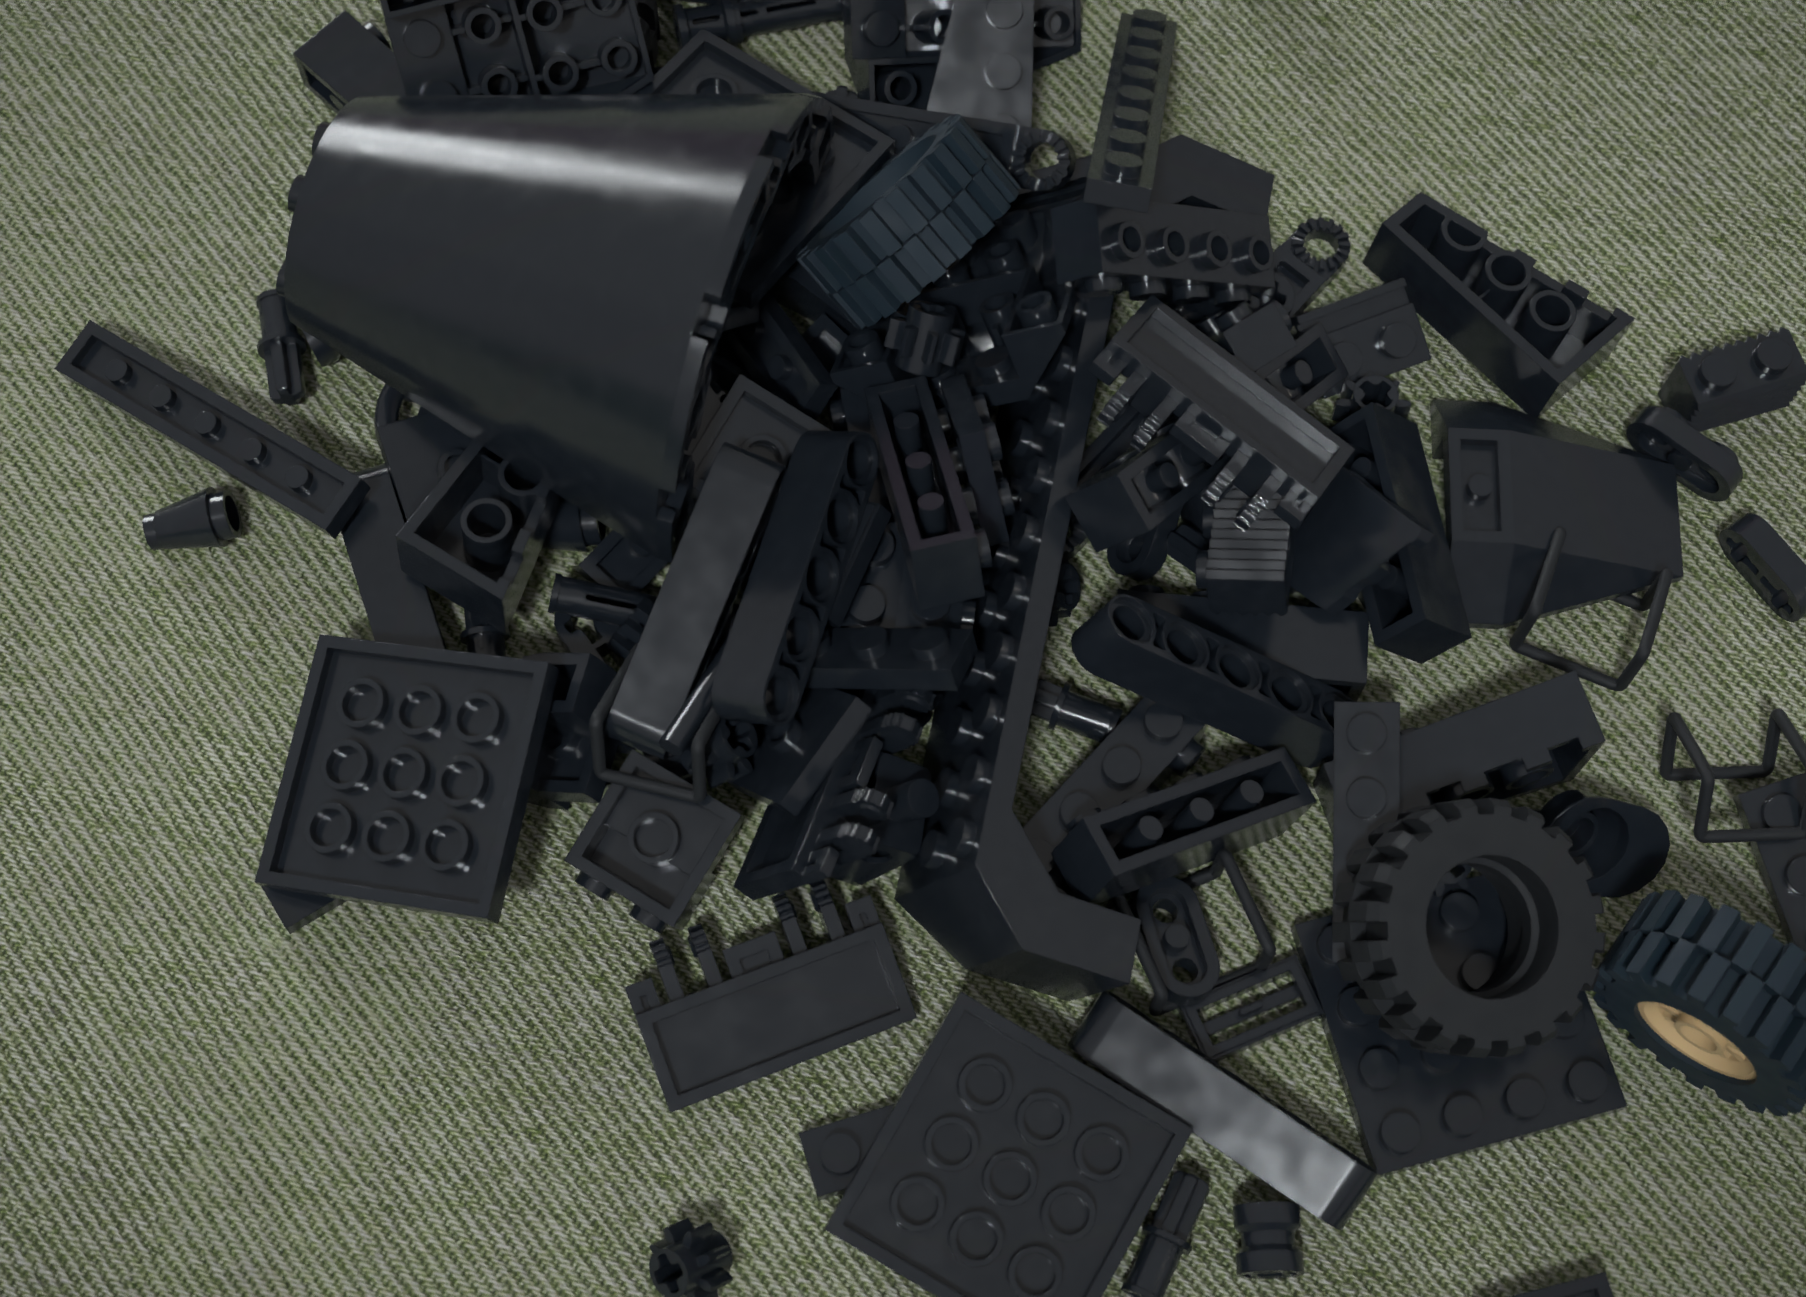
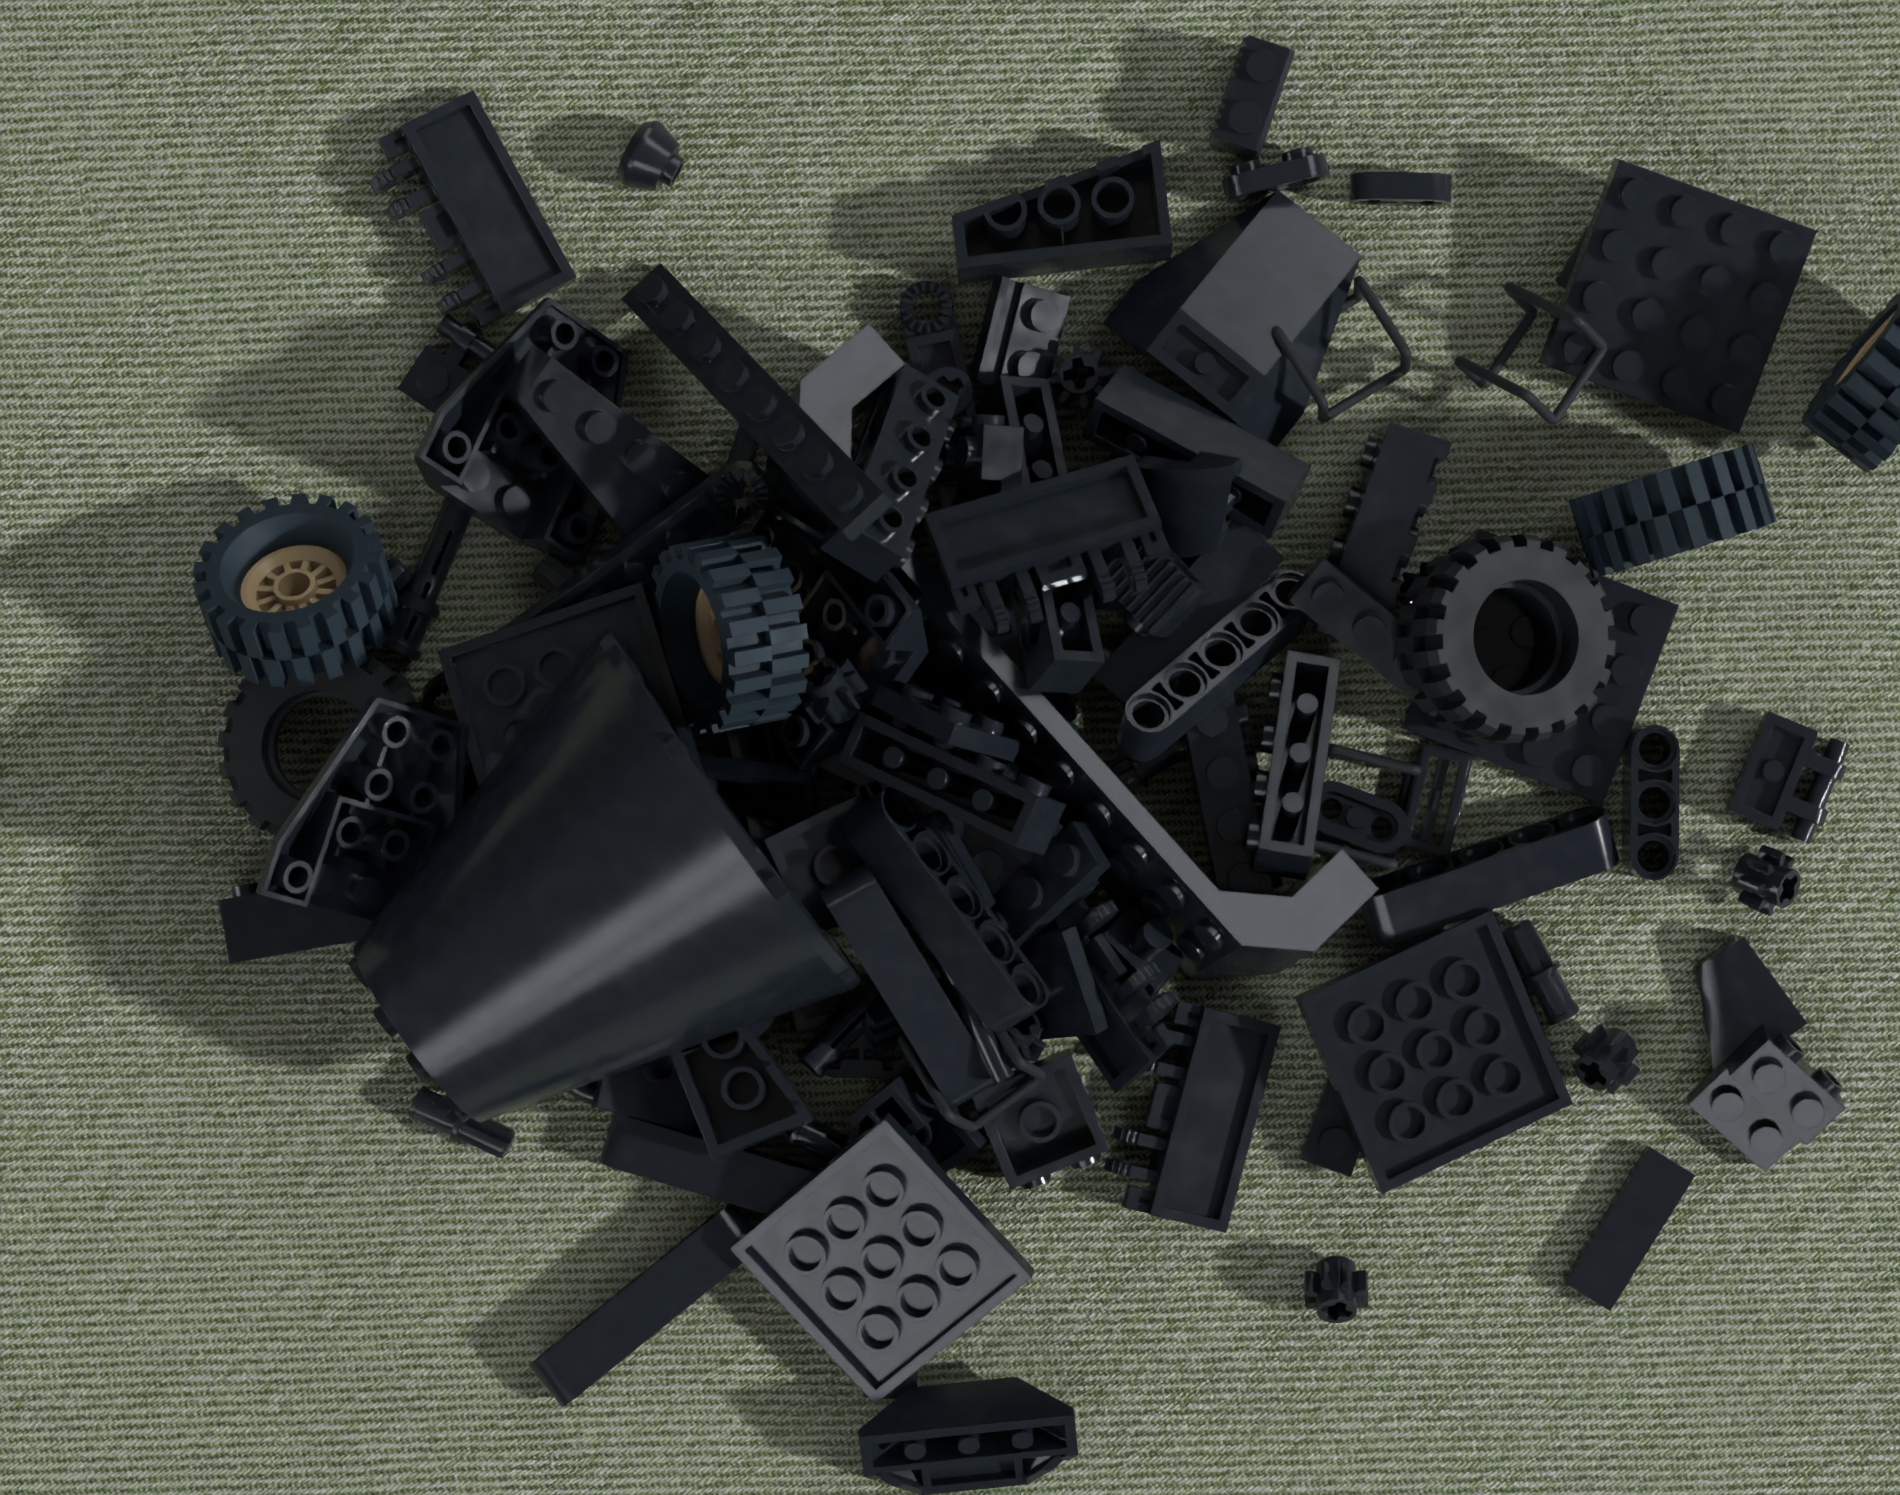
camera: 50 degrees left, 20 degrees up
black plate [54,320,371,539] -> none
black cone [143,487,242,551] -> none
black wheel [1233,1201,1304,1279] -> none
black piece [1530,789,1670,897] -> none
none -> black beam [529,1203,751,1407]
none -> black wedge [858,1377,1078,1495]
none -> black beam [1622,725,1680,881]

